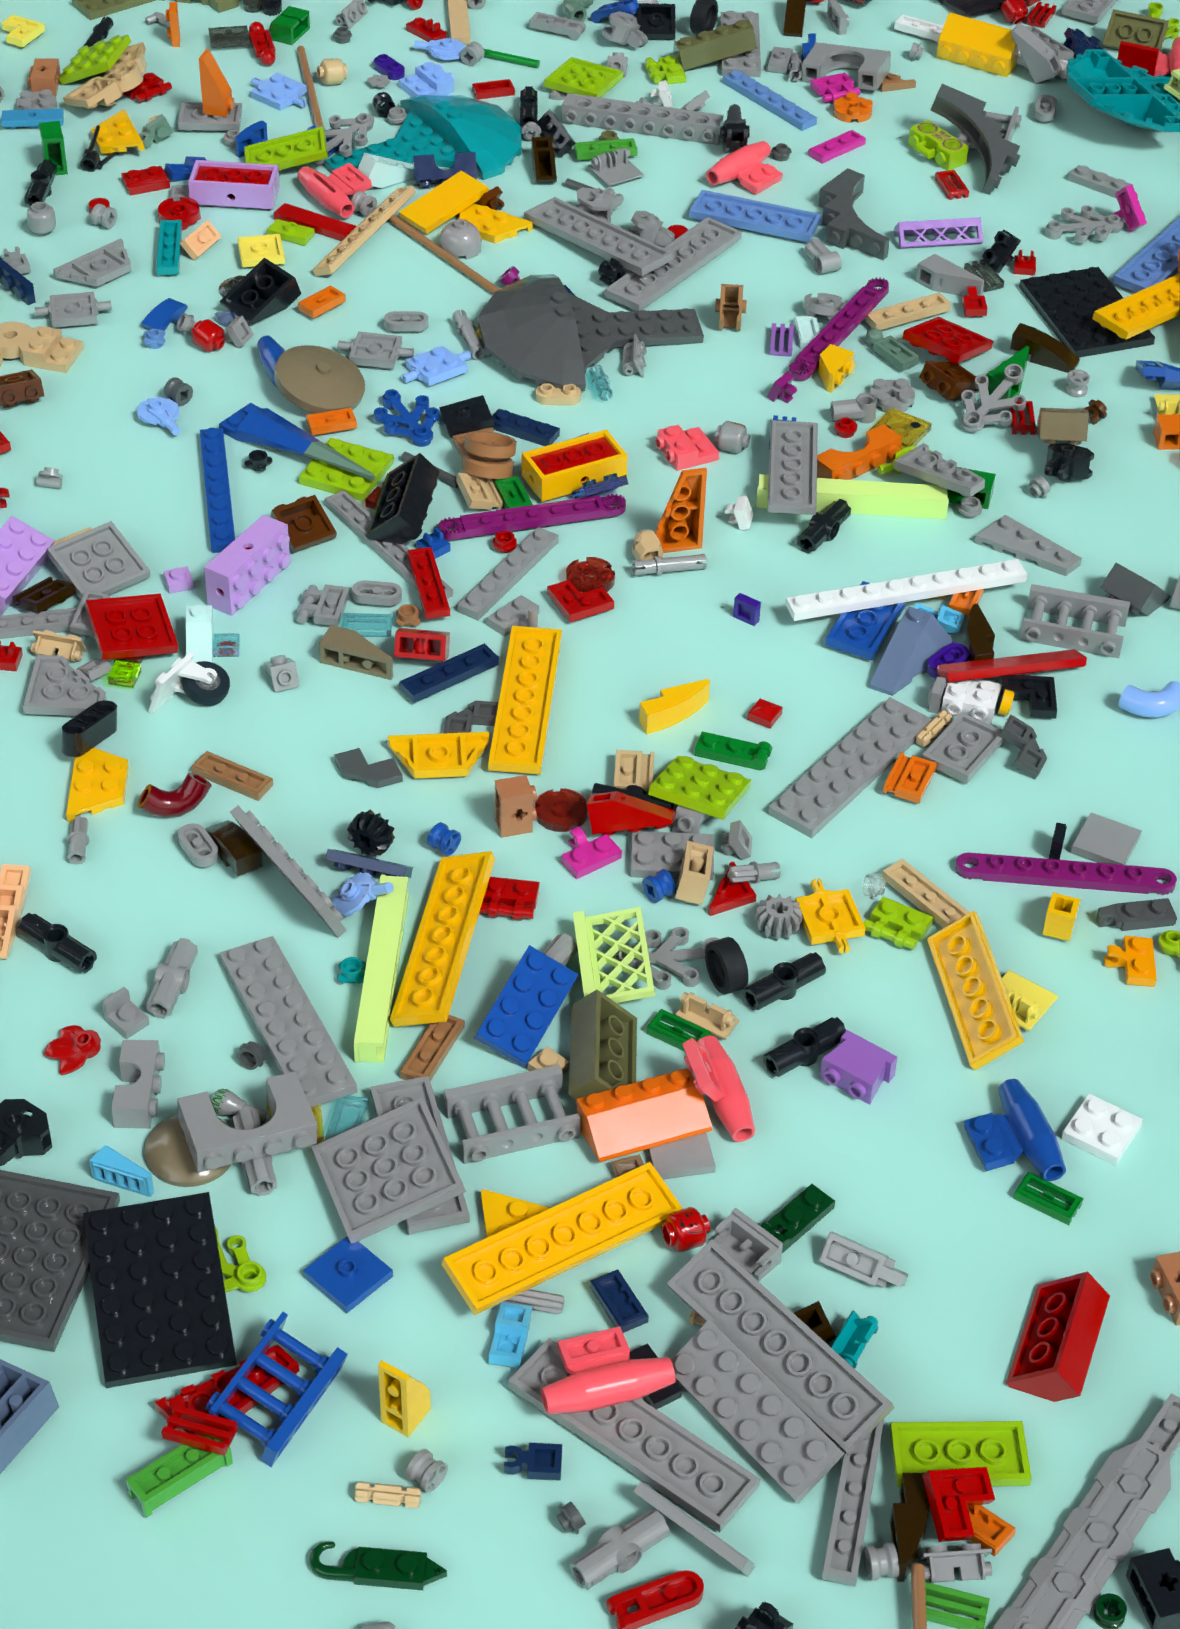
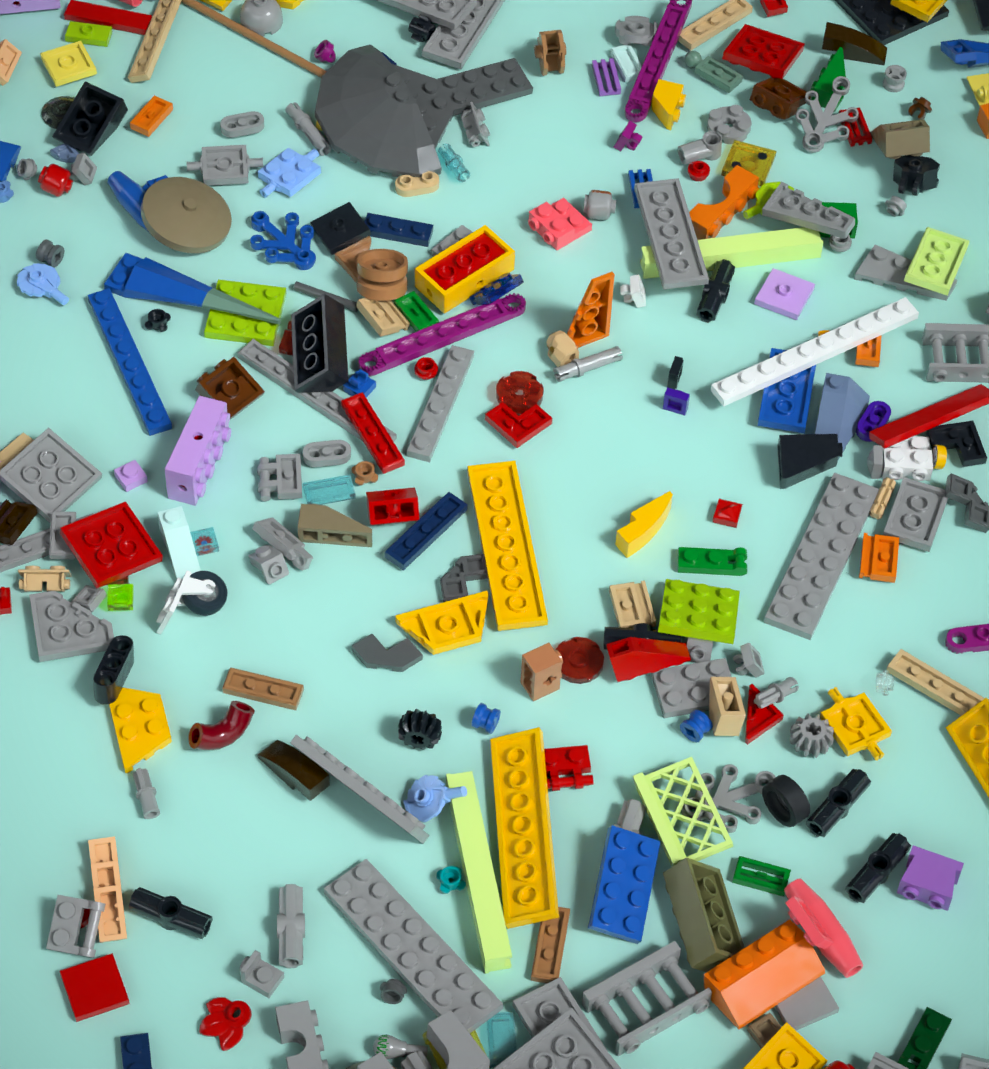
camera: 15 degrees left, 10 degrees up
light grey plate [178,823,219,867] -> none
orange plate [306,408,357,436] -> none
dark blue plate [325,849,413,878] -> none
light grey plate [486,595,539,637] -> none
tan plate [528,1046,569,1074] -> none
dark pink plate [561,826,622,880] -> none
tan hinge [675,992,740,1040] -> none
lime plate [864,896,933,950] -> none
medium azure slope [913,602,965,633] -> none
dark brown slope [965,603,995,661] -> none
none -> light grey hinge [252,517,313,571]
none -> black tile [667,356,684,389]
none -> lavender plate [754,268,815,320]
none -> black slope [777,434,843,489]
none -> yellowish green tile [904,227,970,296]

